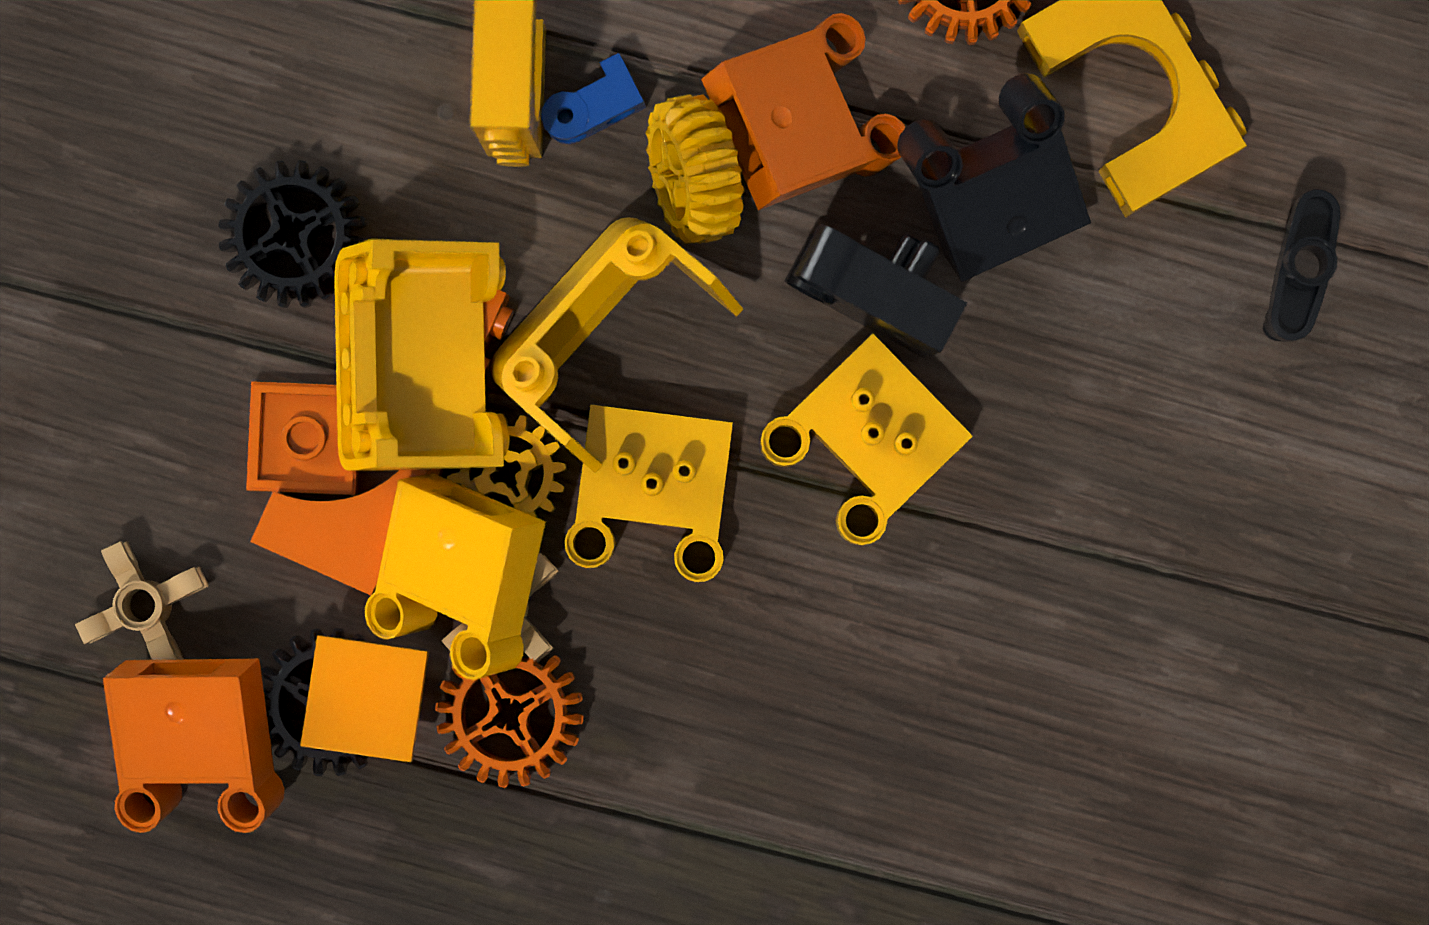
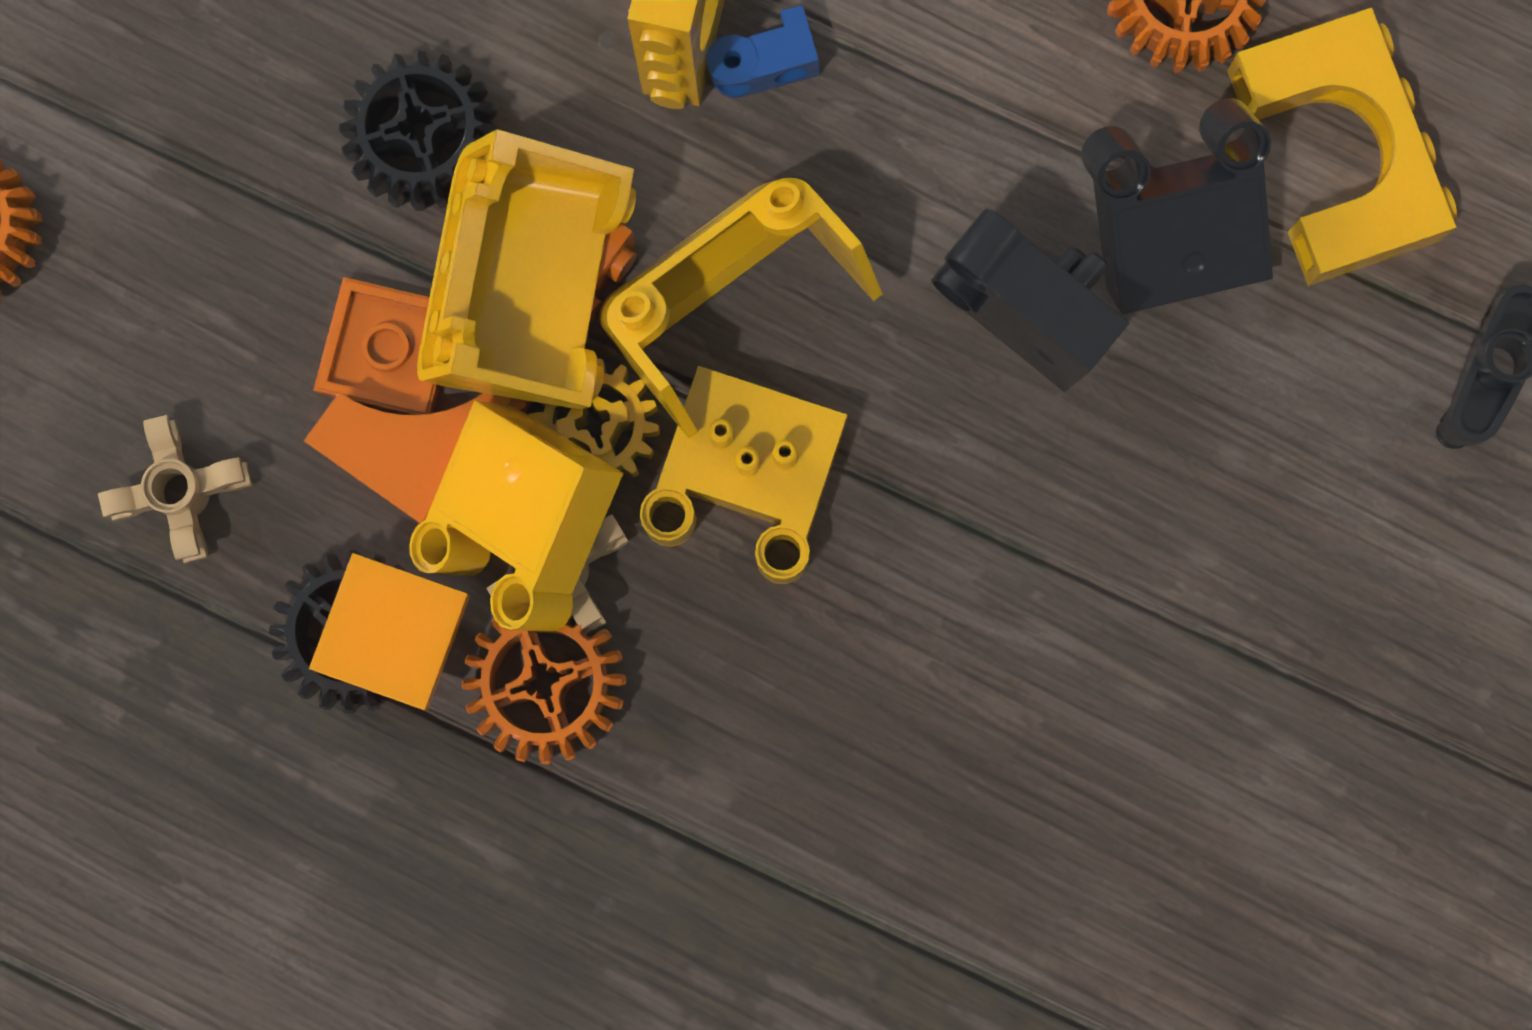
camera: 15 degrees right, 5 degrees down
orange piece [103,658,285,833] -> none
yellow gear [645,94,744,244] -> none
orange piece [701,13,906,210] -> none
yellow piece [760,334,973,545] -> none

